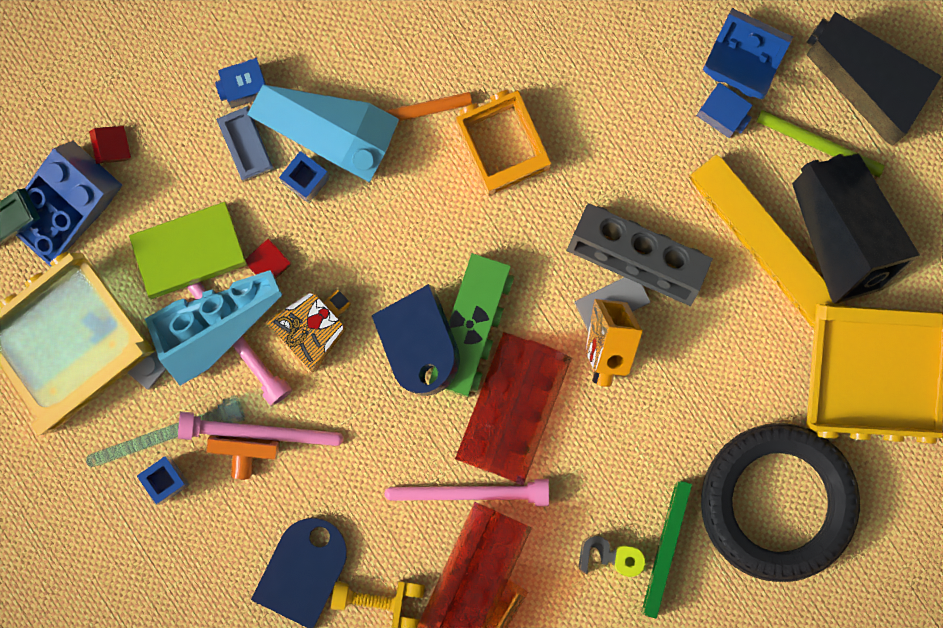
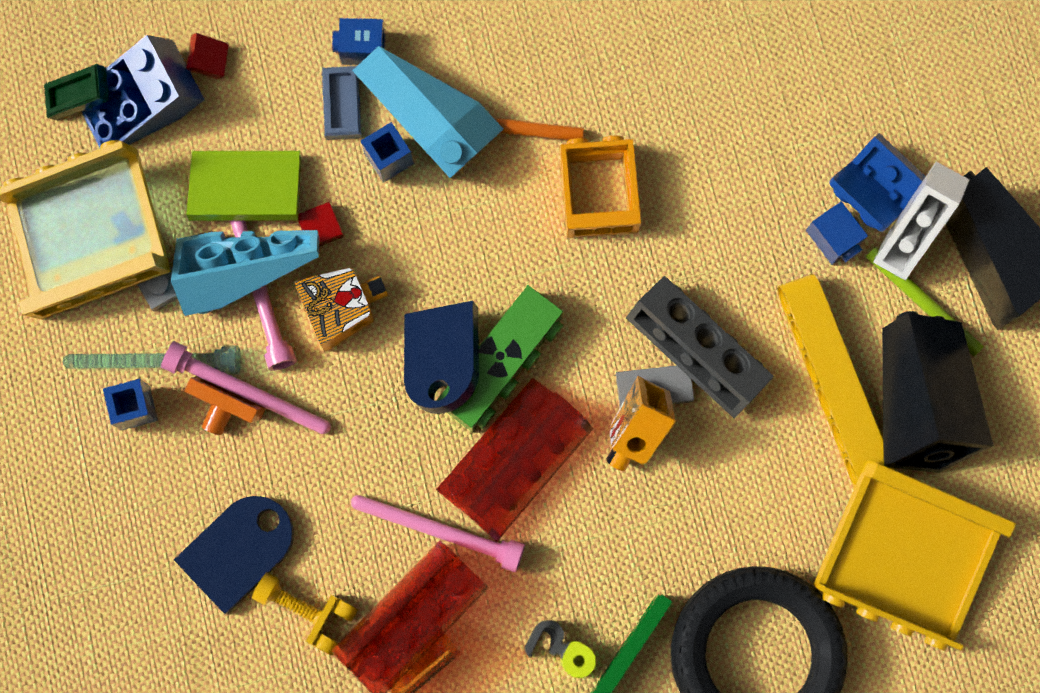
camera: 20 degrees right, 5 degrees down
none -> white brick [873,161,969,280]

